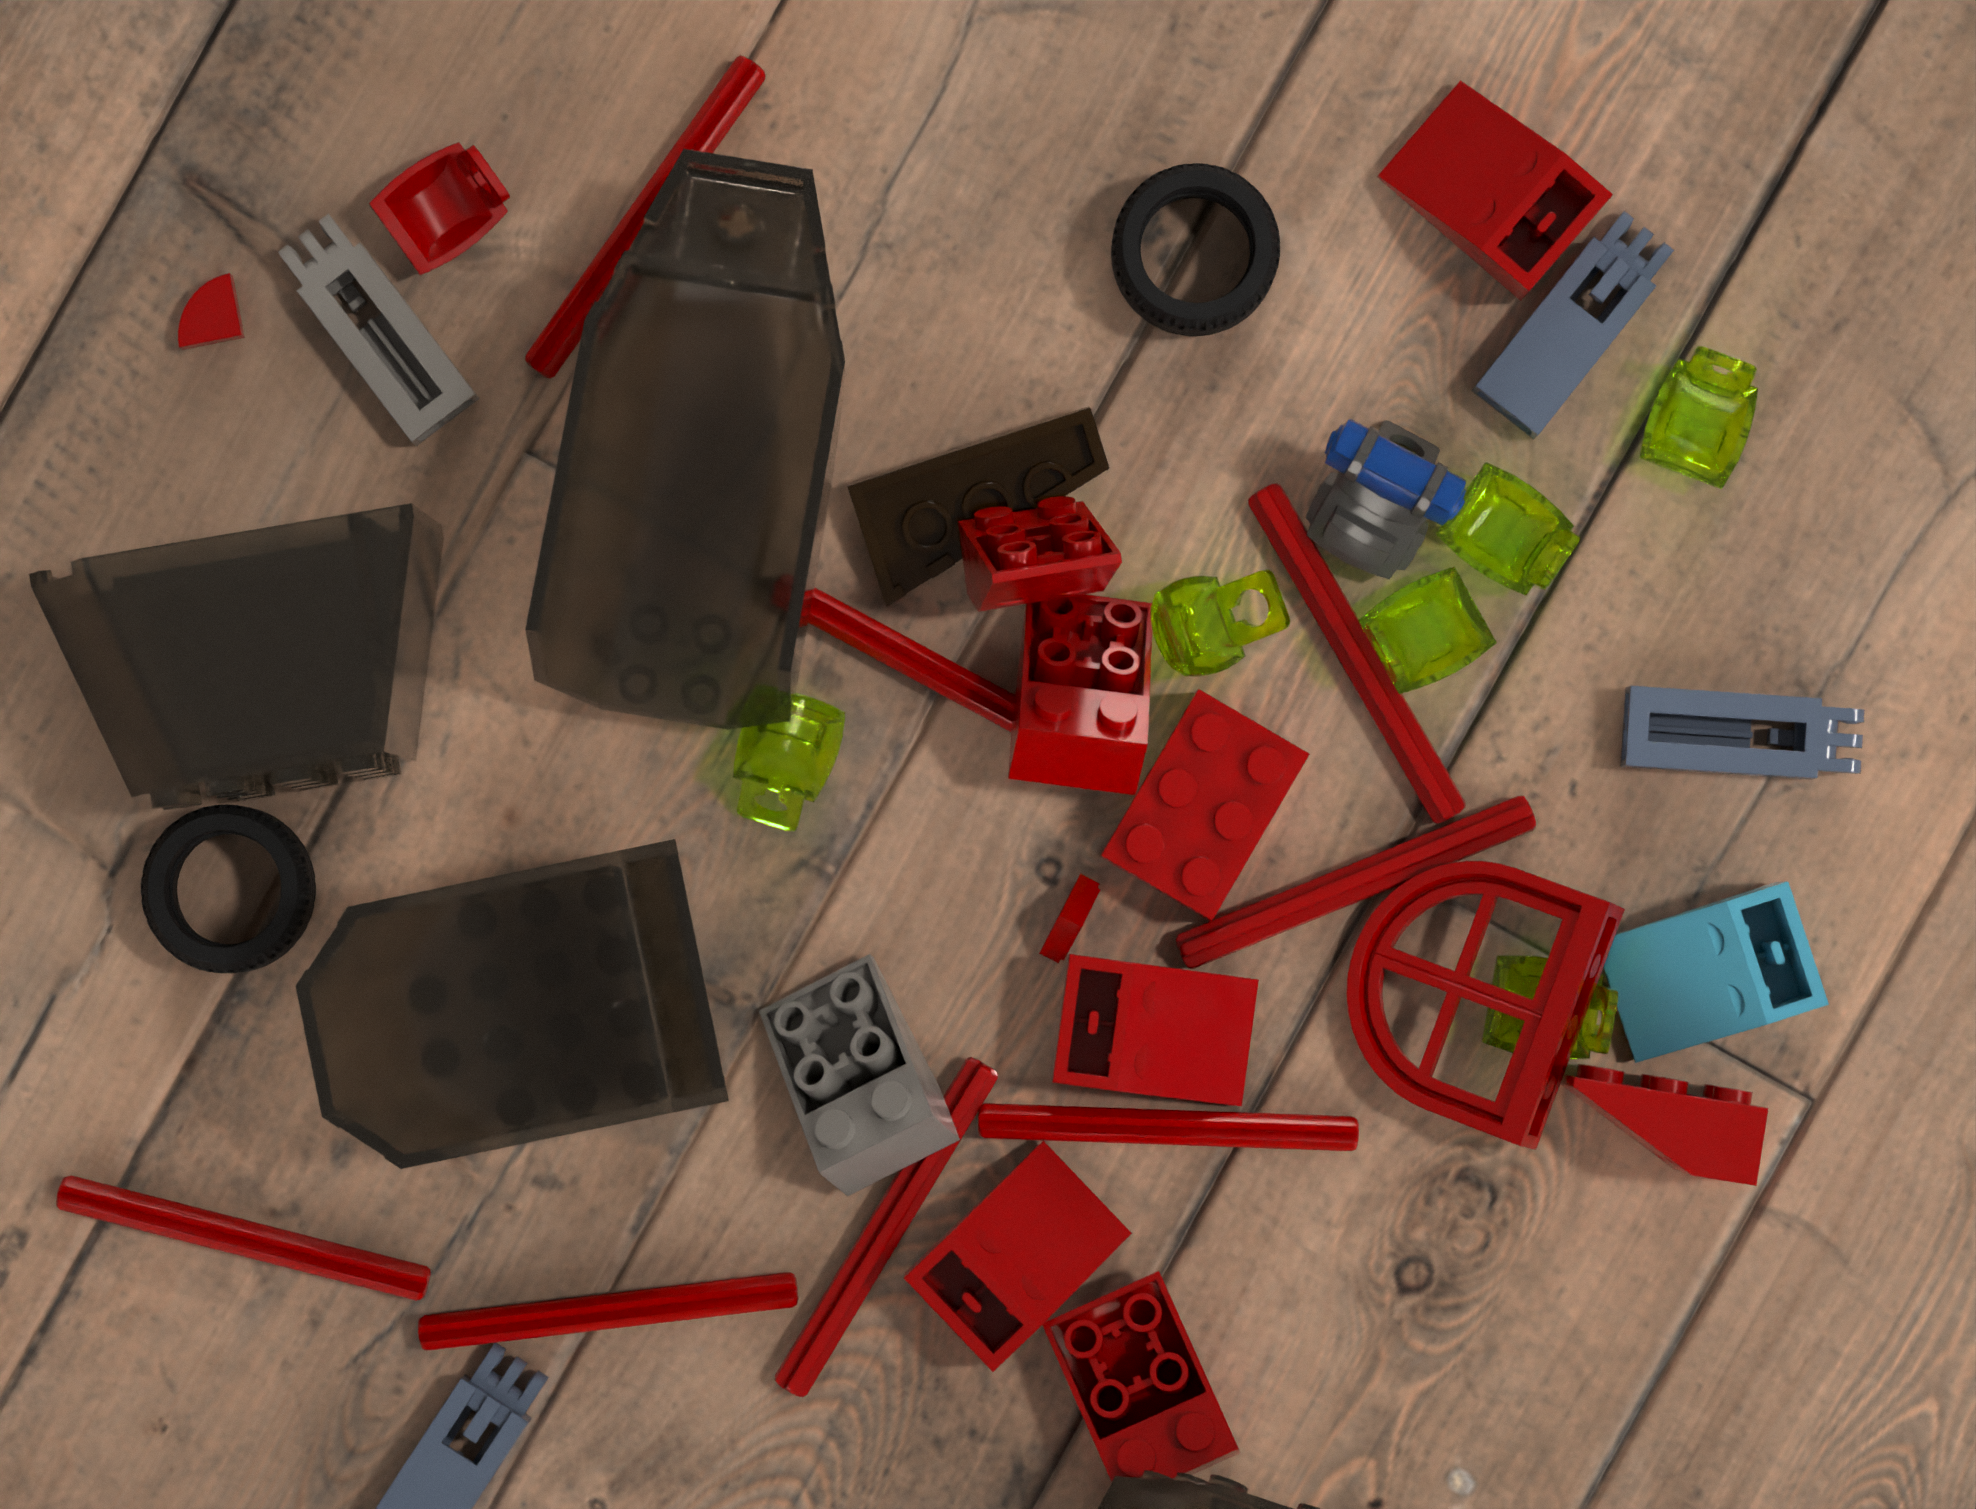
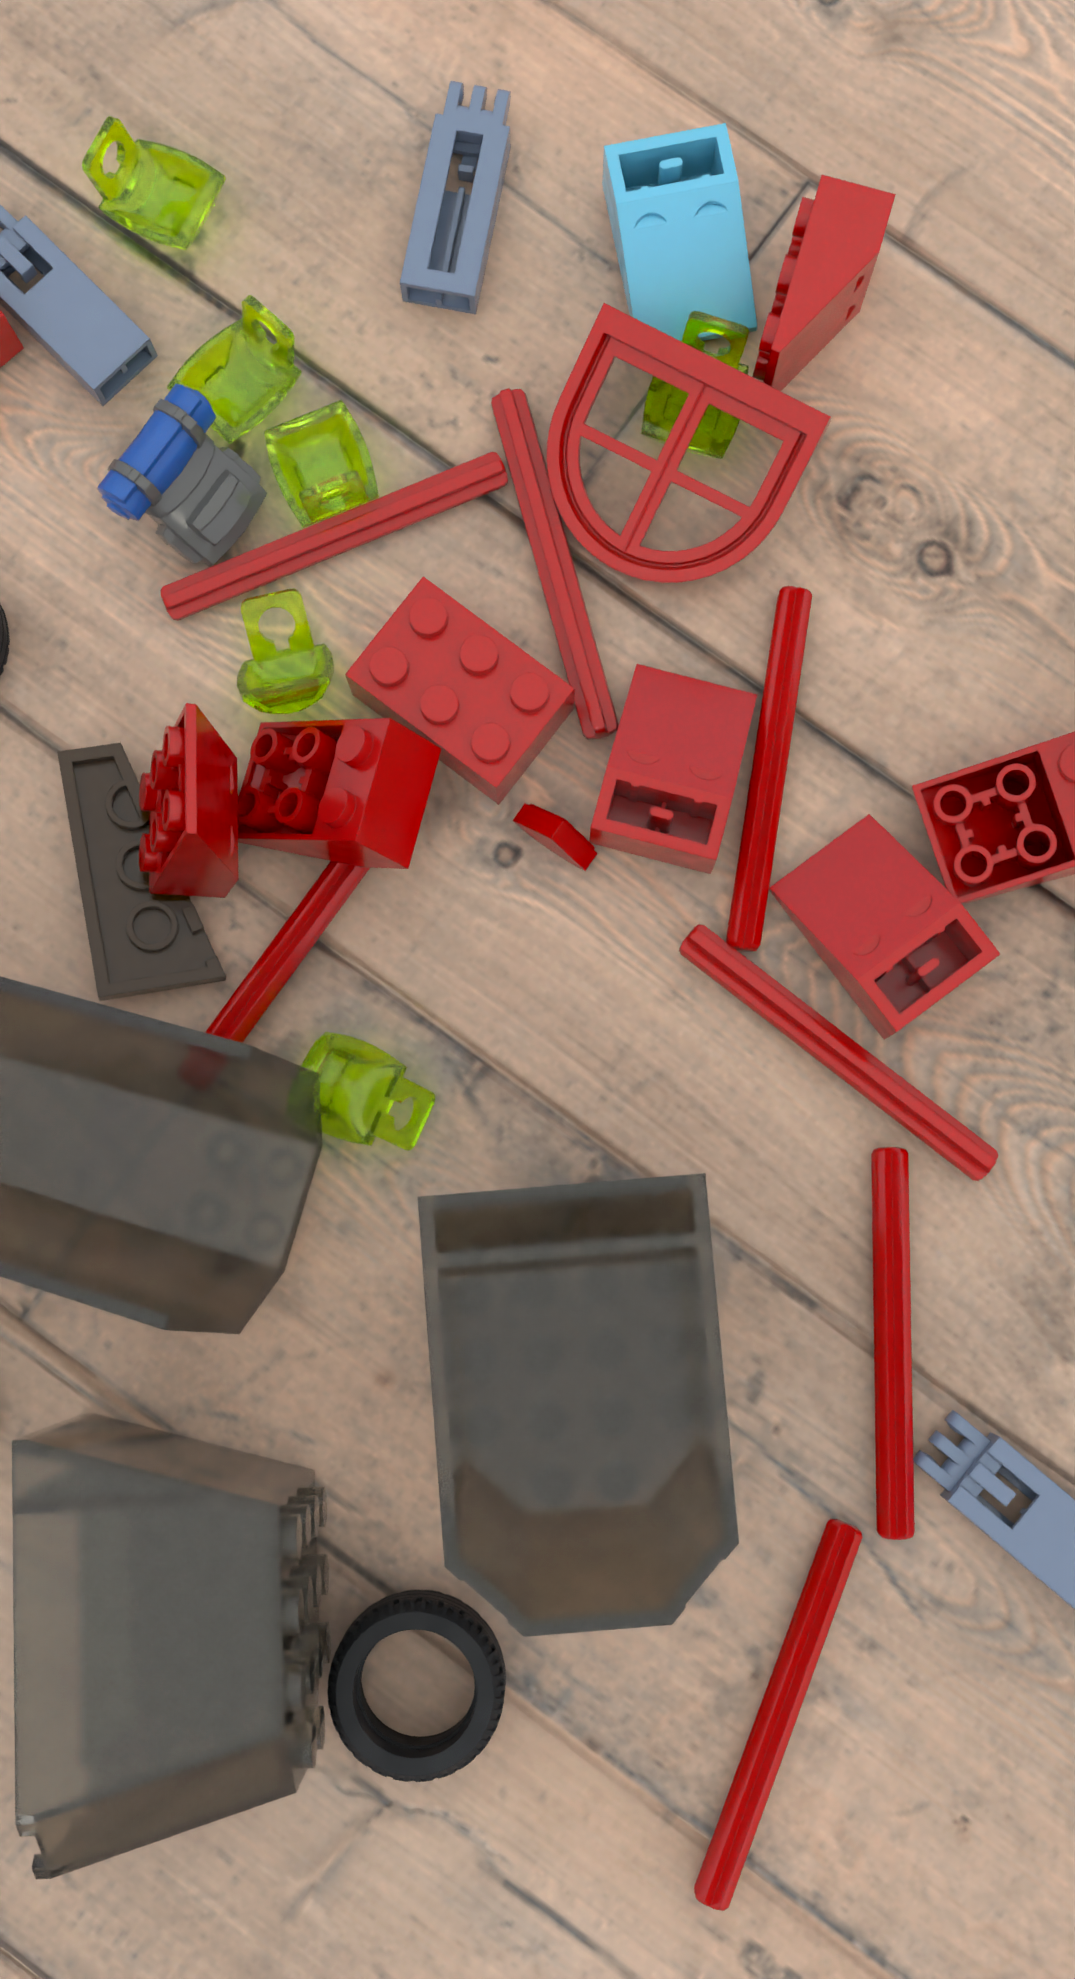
camera: 80 degrees left, 5 degrees down
light grey slope [759,954,960,1196] -> none

